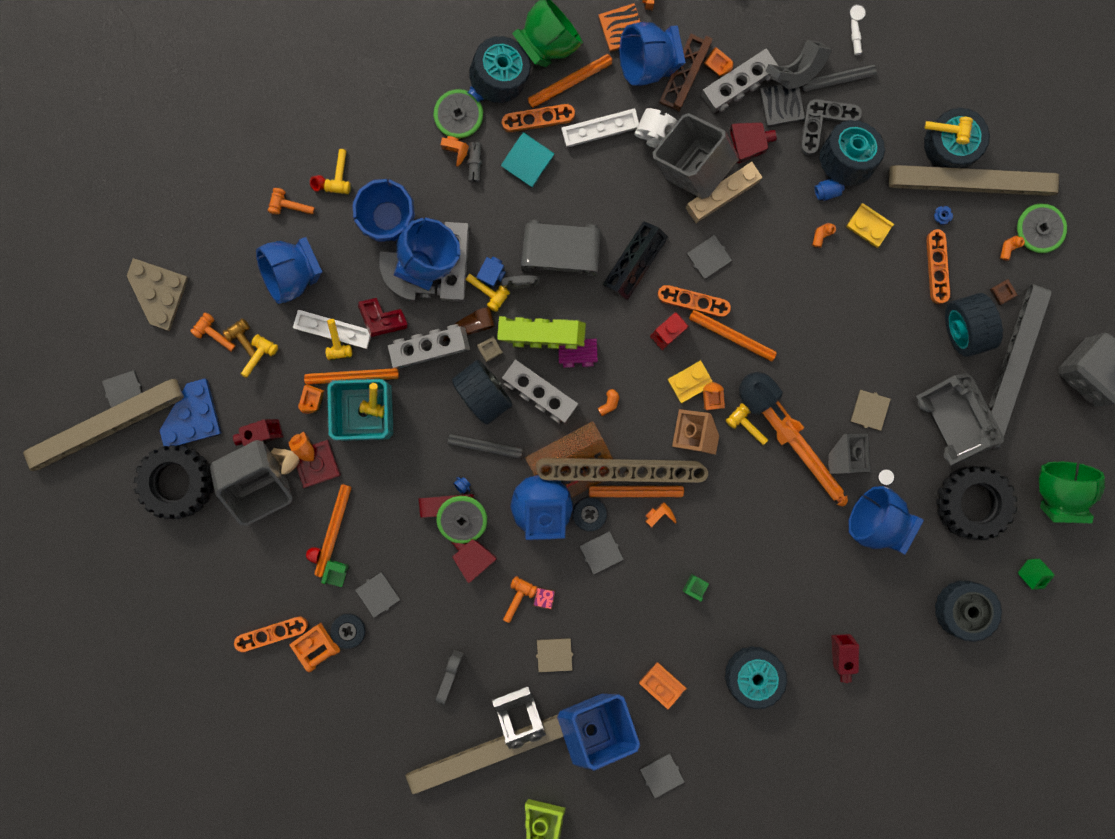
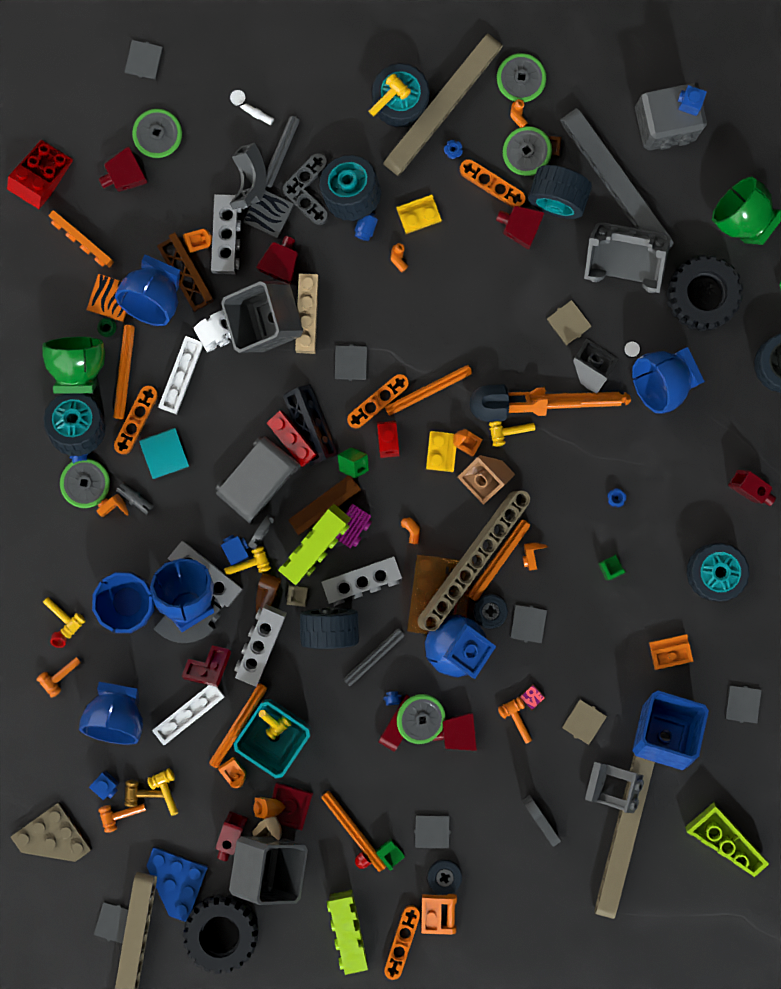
camera: 60 degrees left, 0 degrees up
yellow piece [325,319,353,360] -> none
none -> blue brick [89,770,119,800]
none -> dark green plate [97,318,117,337]
none -> red plate [267,410,317,467]
none -> reddish brown fence [288,475,361,535]
none -> lime wedge [326,890,368,975]
none -> green panel [338,447,369,478]
none -> dark red torso [496,206,544,249]
none -> dark grey wheel [503,126,552,176]
none -> blue plate [607,488,626,507]

